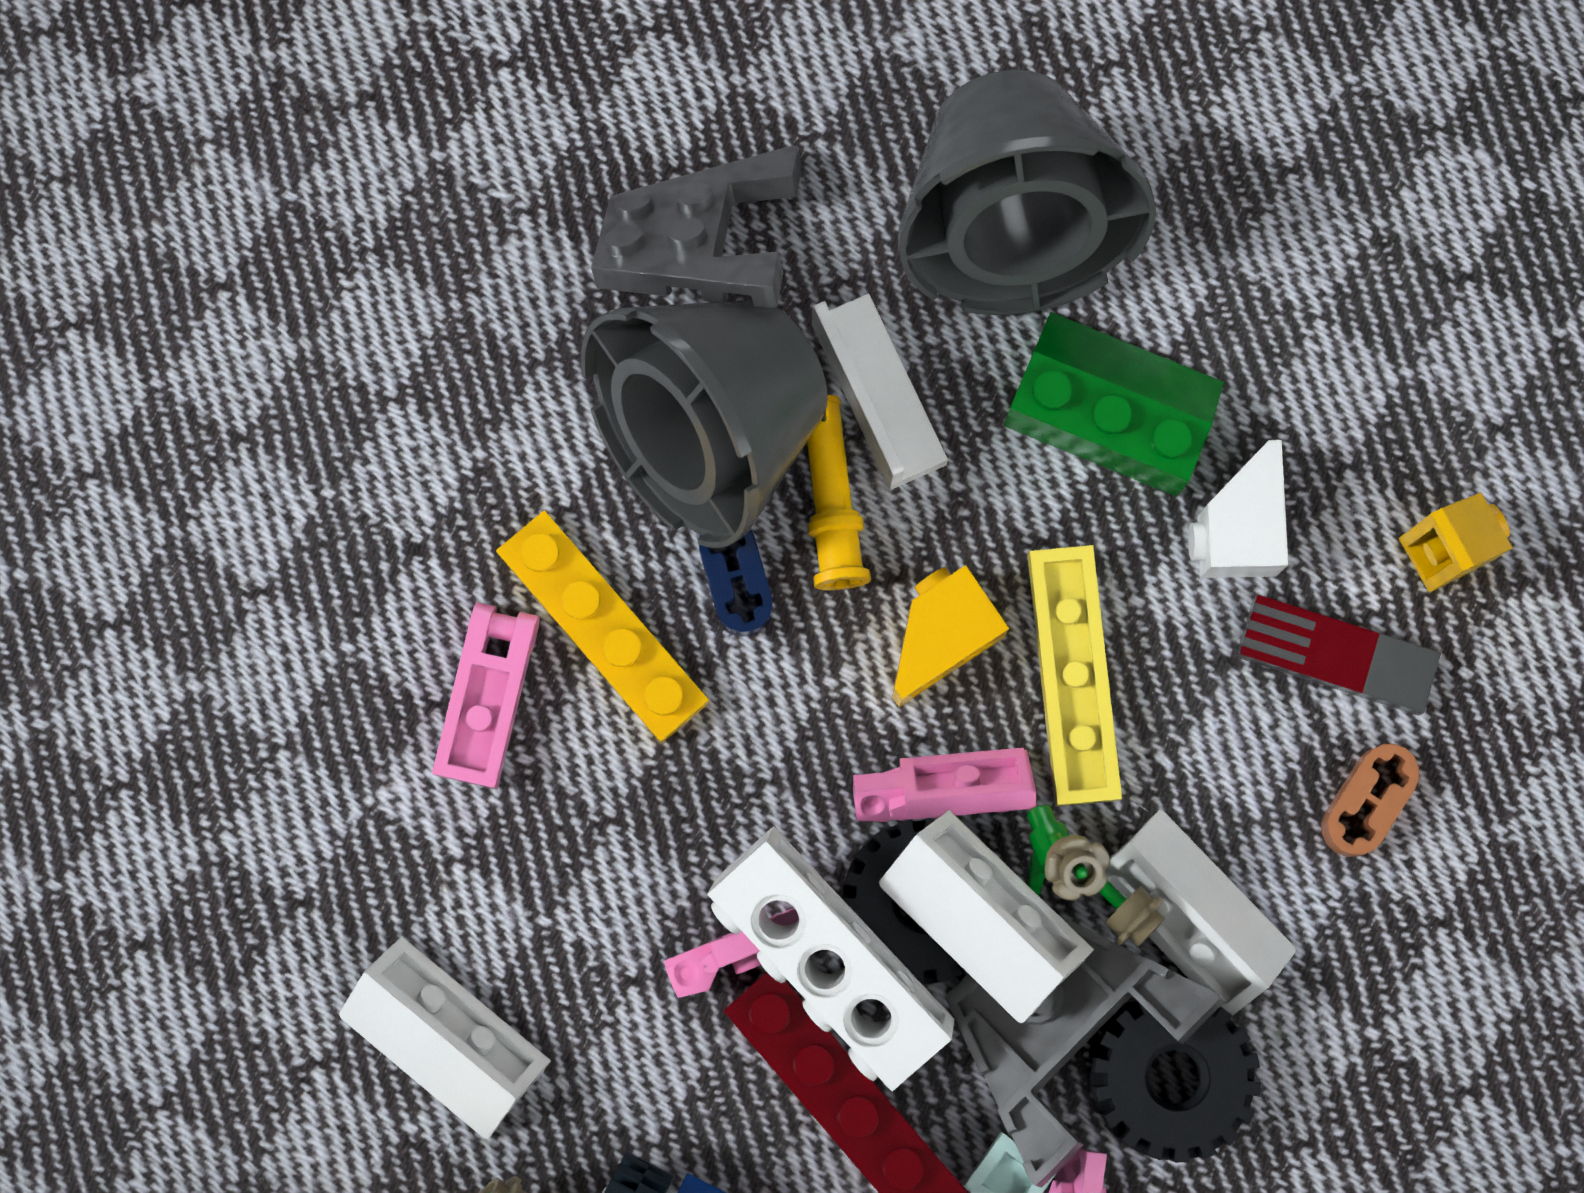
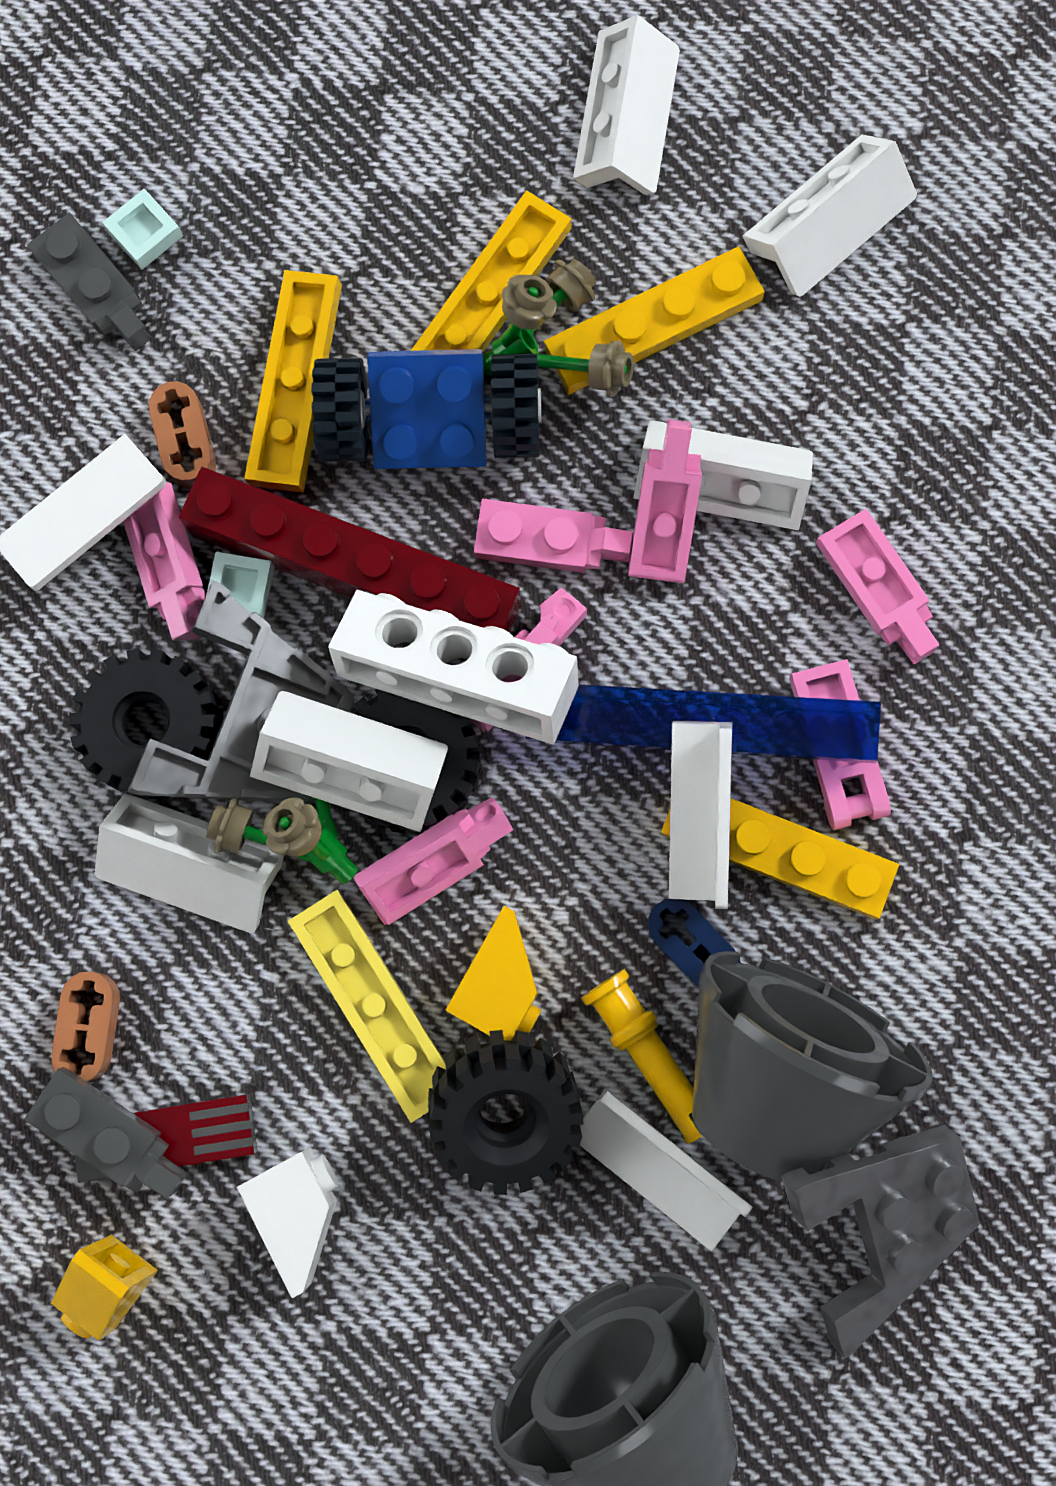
camera: 160 degrees right, 0 degrees up
green slope [1003,312,1224,497] -> none
none -> dark grey hinge [24,1067,188,1199]
none -> black tyre [428,1030,584,1195]
none -> bright pink hinge [474,499,633,573]
none -> clear blue plate [526,684,881,763]
none -> bright pink hinge [628,419,702,583]
none -> white panel [669,721,732,909]
none -> bright pink hinge [815,509,939,664]

